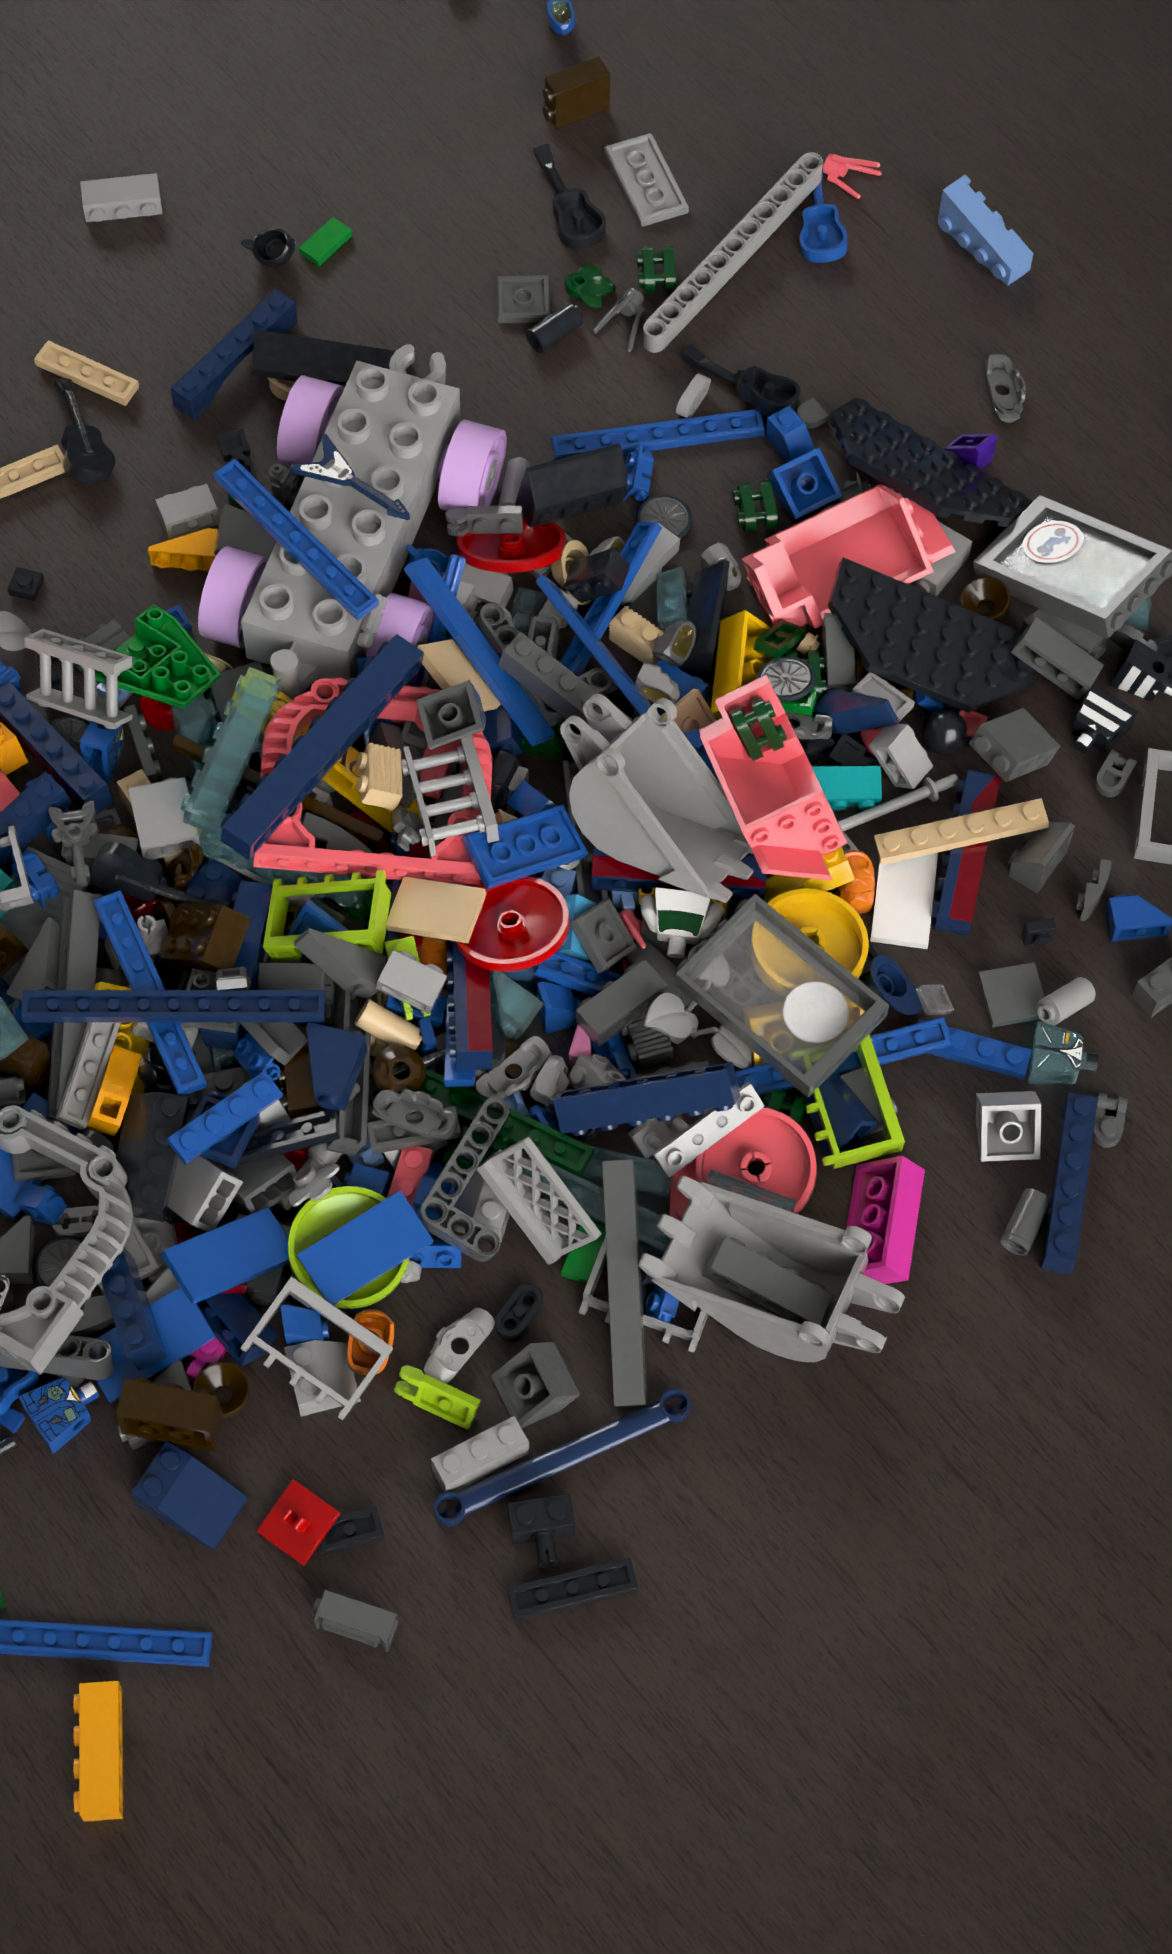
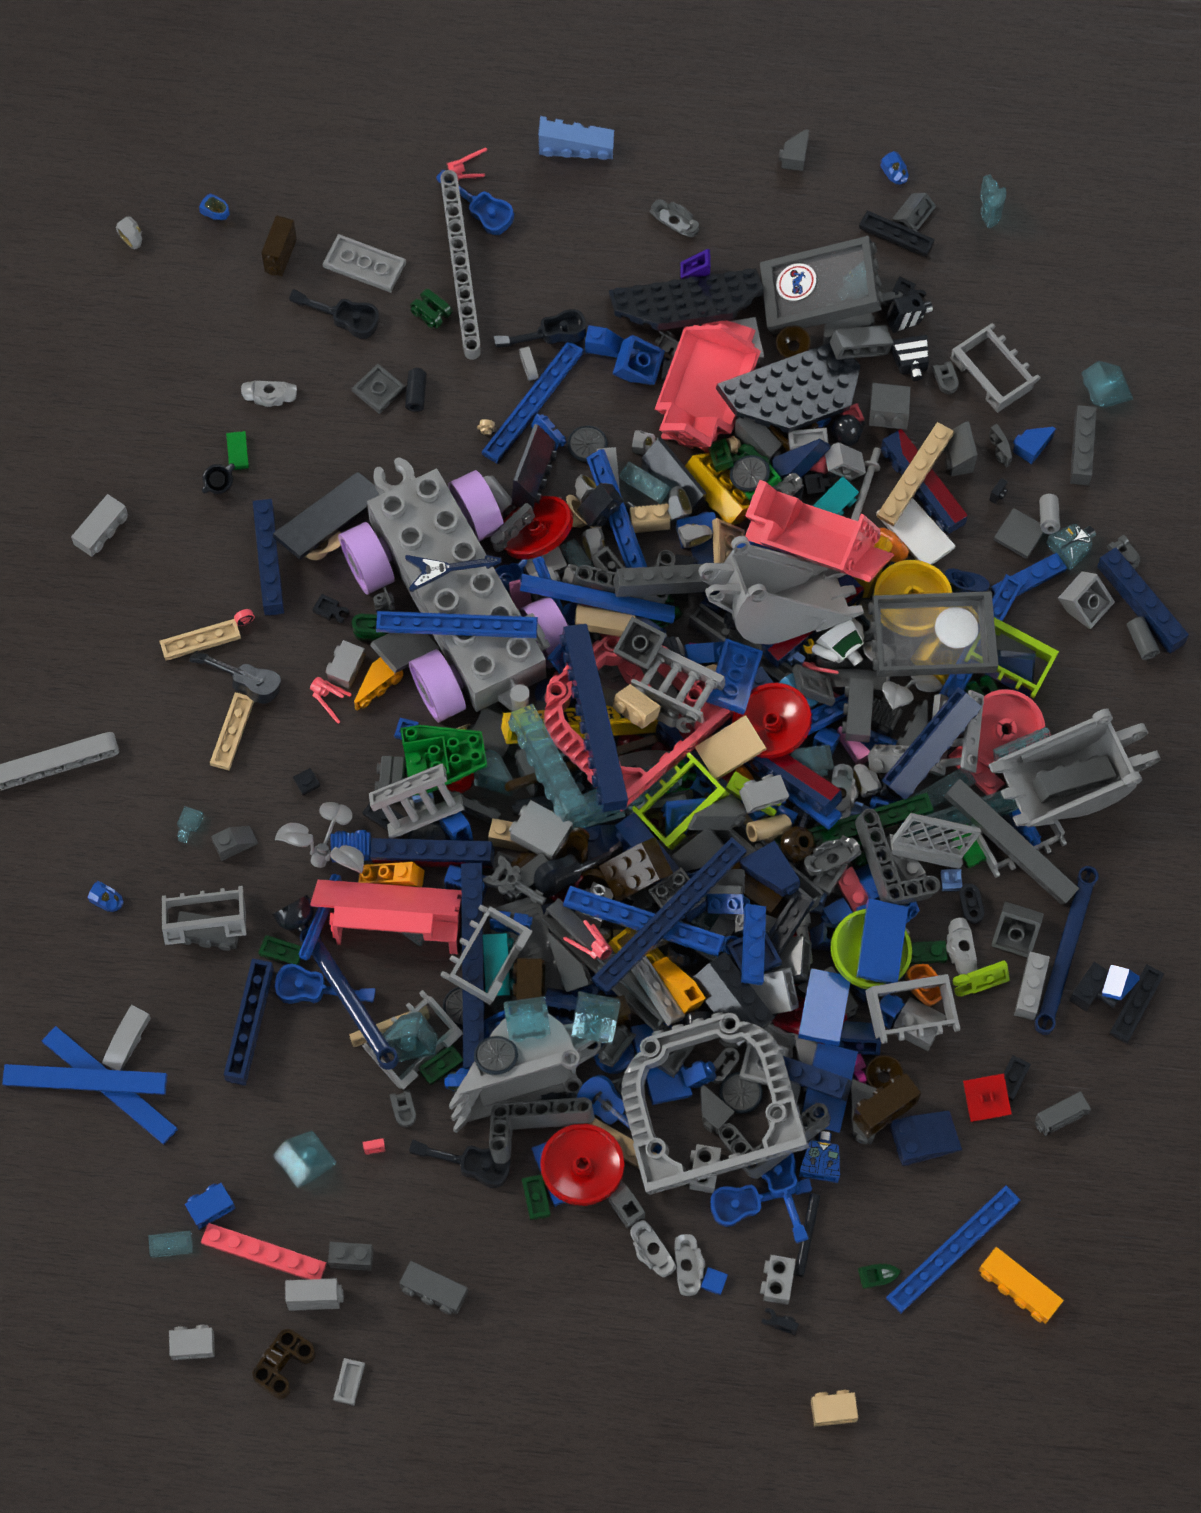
camera: 45 degrees left, 5 degrees up
dark grey tile [216,967,247,991] -> none
light grey plate [289,1164,340,1207] -> none
blue tile [536,574,651,715] -> none
dark green plate [565,265,616,308] -> none
dark grey plant [593,288,645,352] -> none
dark green brick [730,697,787,761] -> none
dark green brick [733,480,778,532] -> none
dark grey tile [797,397,829,429] -> none
dark pink slope [846,1155,925,1284] -> none
clear tile [916,984,954,1015] -> none
none -> tile [234,609,255,626]
none -> light grey piece [241,381,297,407]
none -> coral plant [310,677,352,724]
none -> tan plate [477,419,496,435]
none -> coral plant [563,920,613,960]
none -> dark green plate [910,941,947,964]
none -> medium blue tile [940,869,963,891]
none -> slope [1102,965,1140,1000]

